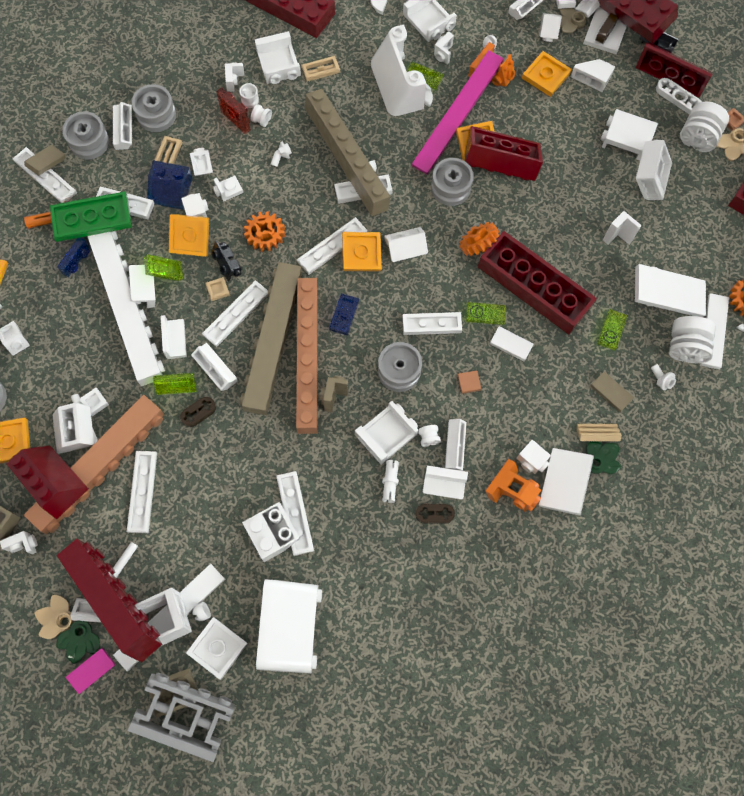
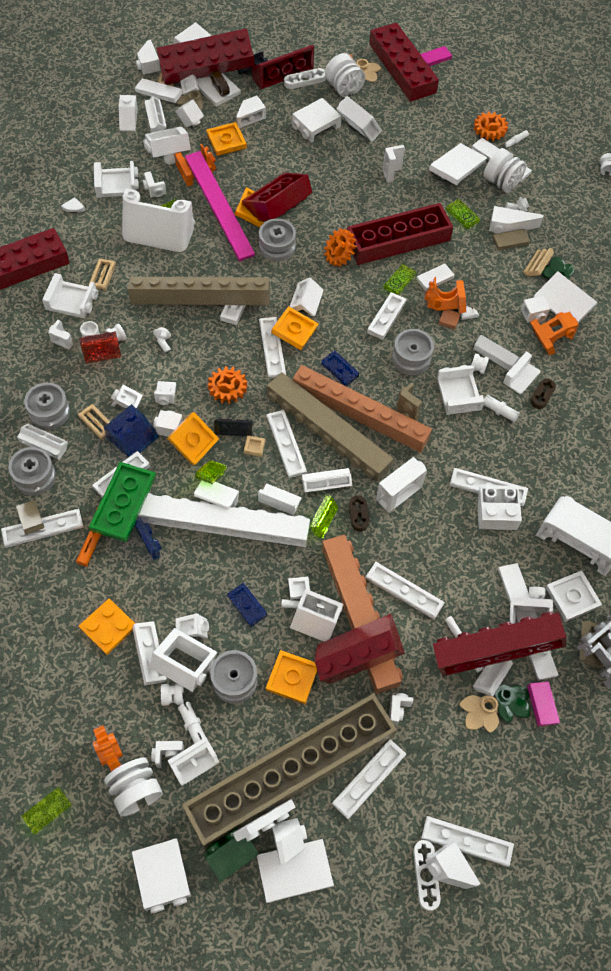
camera: 60 degrees left, 10 degrees down
none -> white window [143,126,191,158]
none -> clear blue plate [227,583,267,627]
none -> white window [376,457,427,513]
none -> orange tile [424,277,467,313]
none -> white tile [458,306,479,320]
none -> white slope [489,206,543,234]

